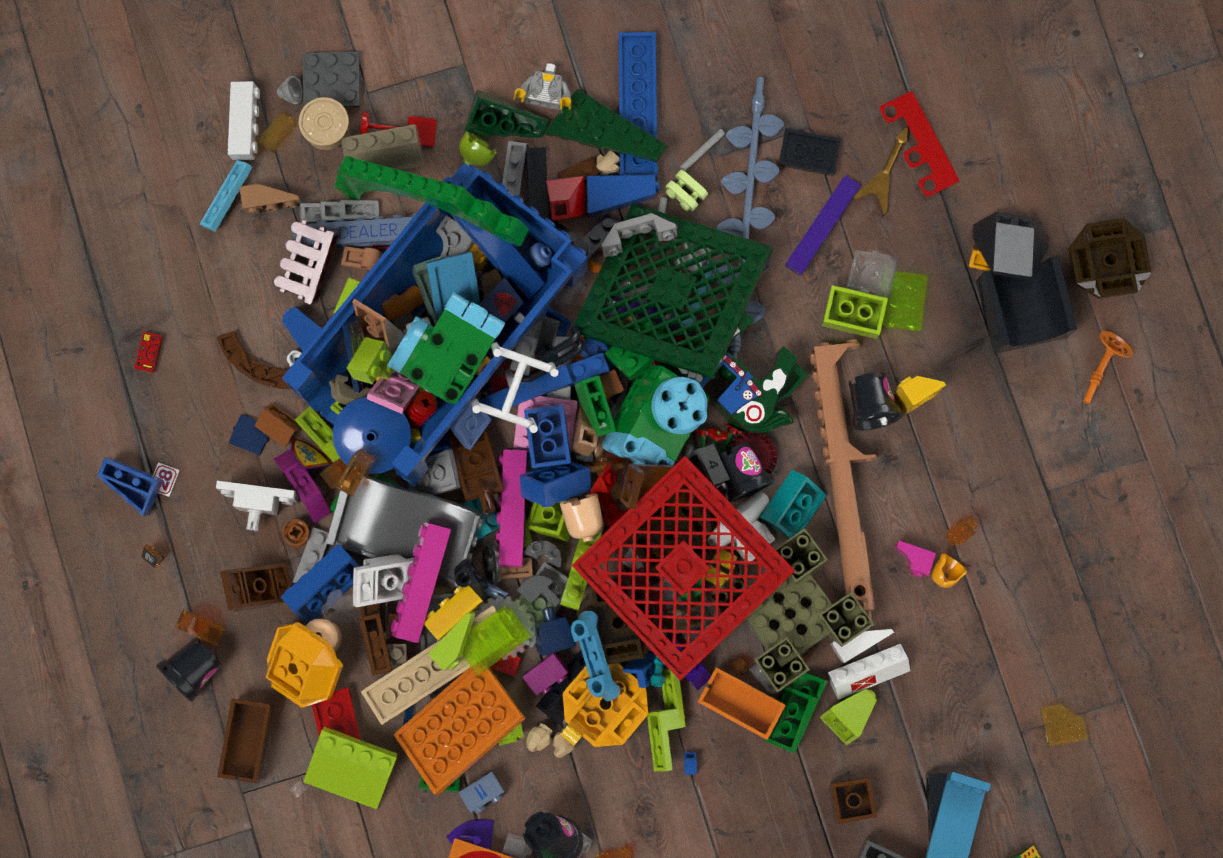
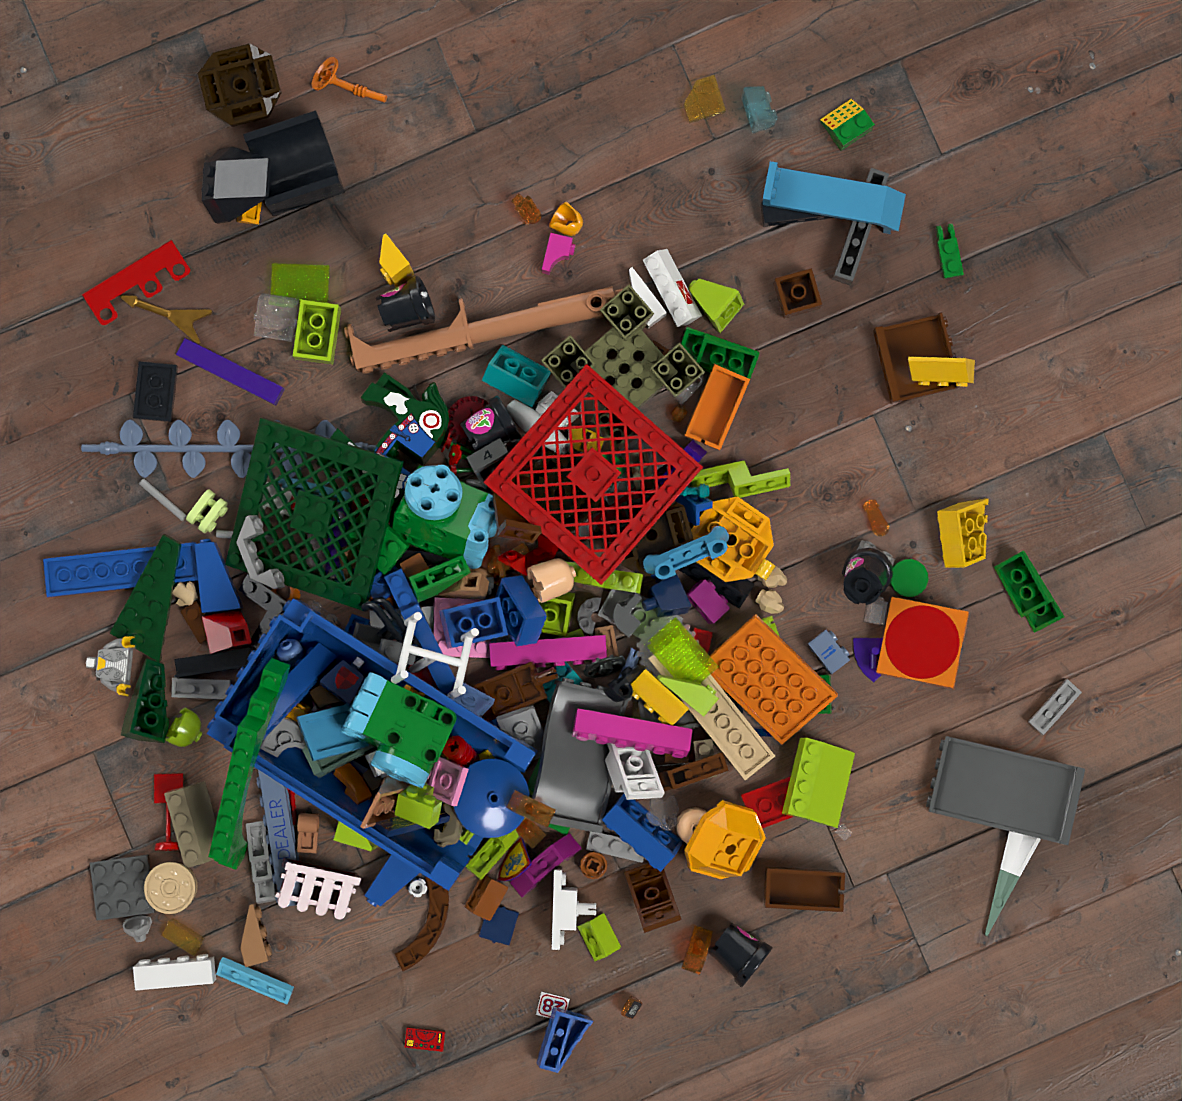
camera: 90 degrees left, 5 degrees up
blue piece [684,752,697,775] -> none
none -> lime panel [577,913,621,961]
none -> clear light blue slope [741,86,777,133]

